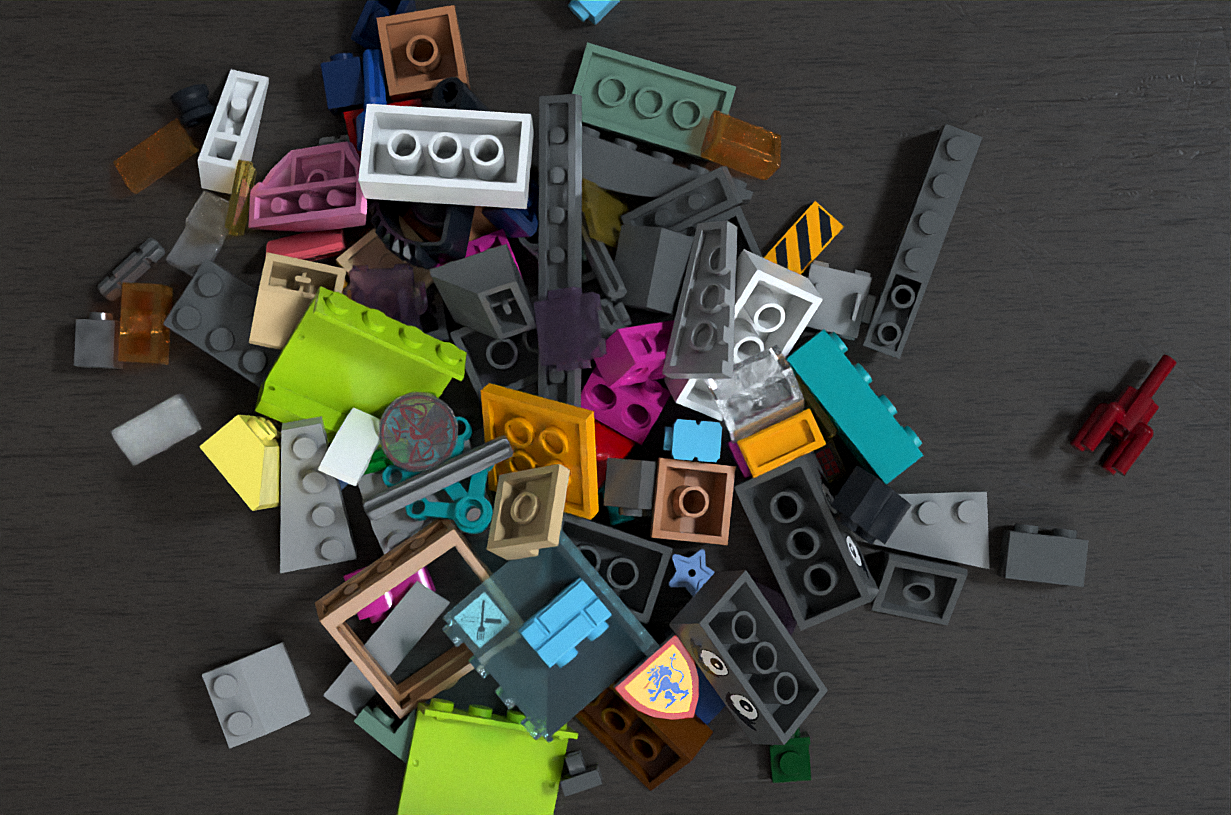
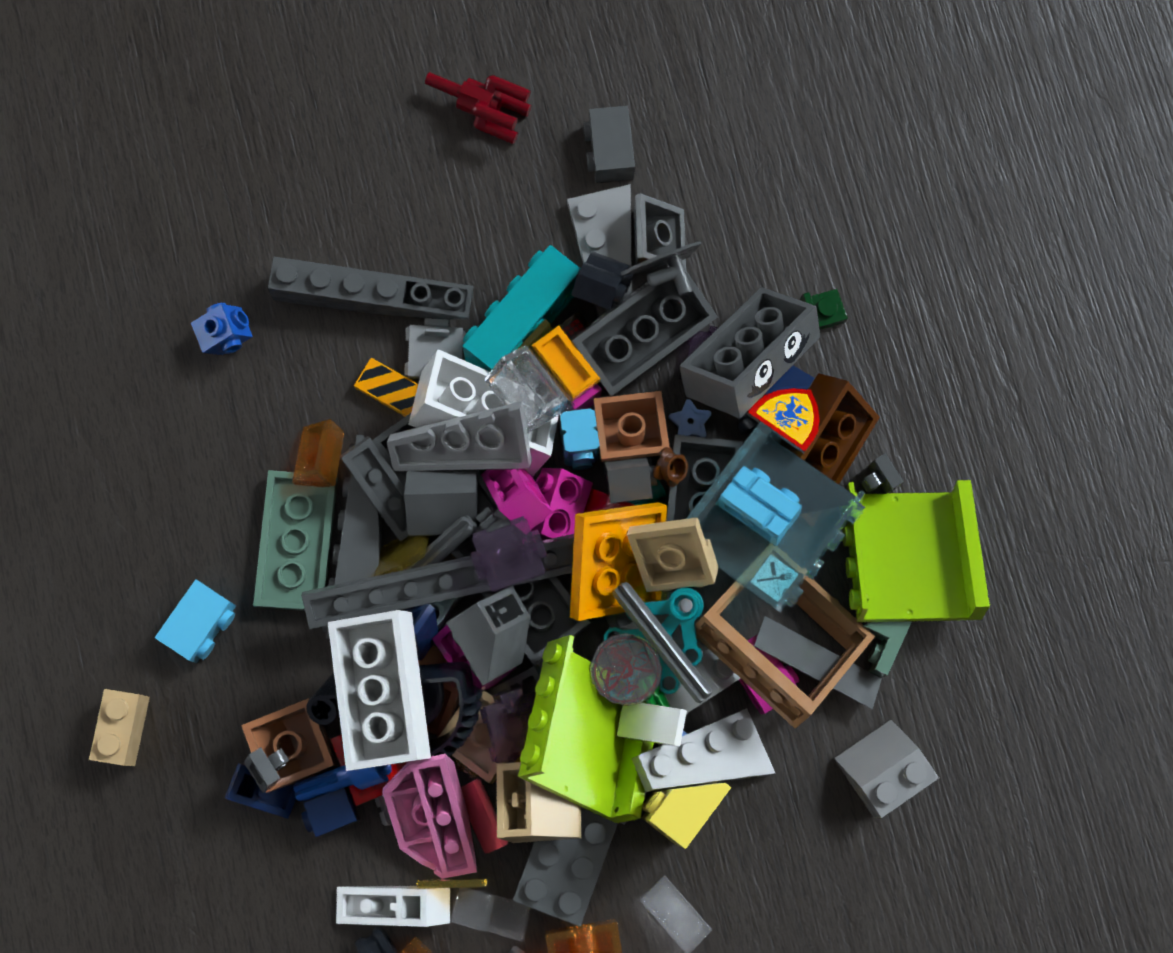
camera: 115 degrees left, 10 degrees down
none -> blue brick [191,303,253,355]
none -> dark grey tile [244,747,289,793]
none -> dark grey shield [621,241,702,296]
none -> reddish brown plate [653,447,688,487]

